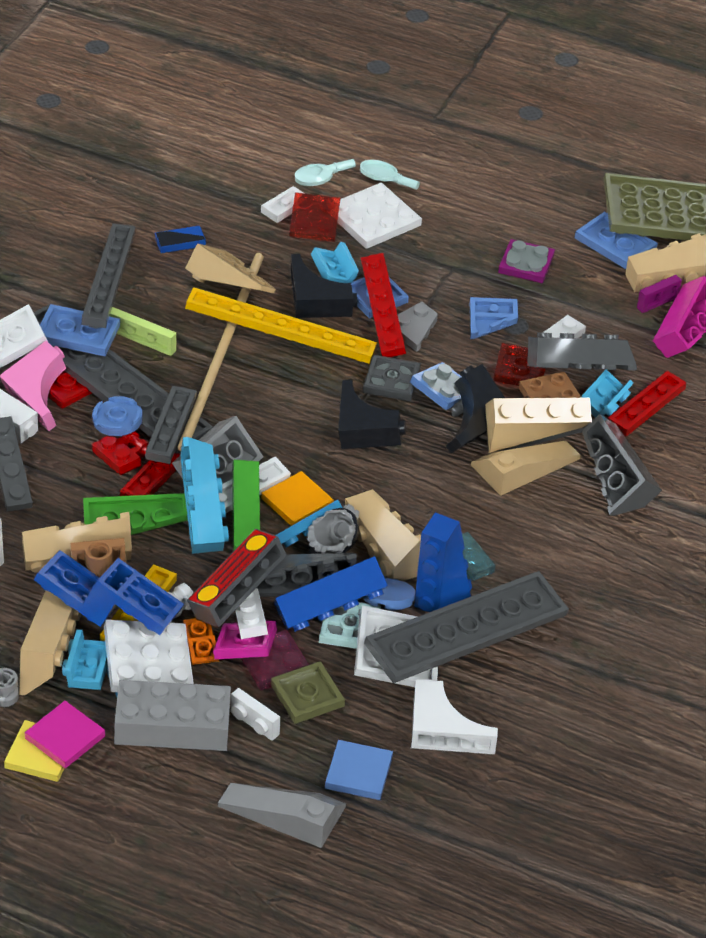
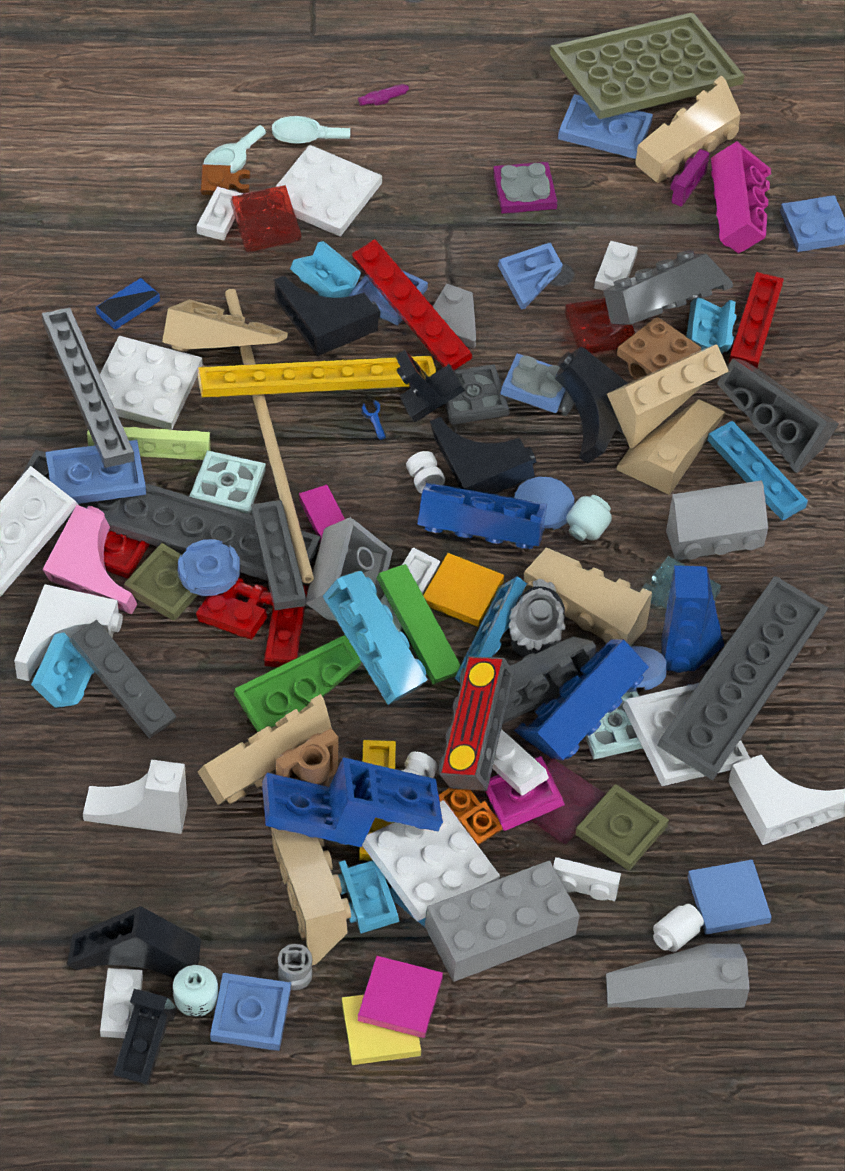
camera: 25 degrees left, 10 degrees up
none -> white plate [100,336,203,430]
none -> olive plate [123,543,198,621]
none -> light aqua piece [190,450,266,514]
none -> dark orange plate [201,164,250,195]
none -> dark pink tile [299,485,345,543]
none -> magenta piece [358,84,409,106]
none -> blue hand [361,400,386,440]
none -> black bracket [395,350,465,422]
none -> white wheel [406,451,445,493]
none -> blue wedge [417,483,547,549]
none -> medium blue tile [514,476,574,531]
none -> light aqua head [566,495,612,541]
none -> white brick [653,904,704,952]
none -> light grey slope [666,480,768,560]
none -> dark azure plate [707,421,808,521]

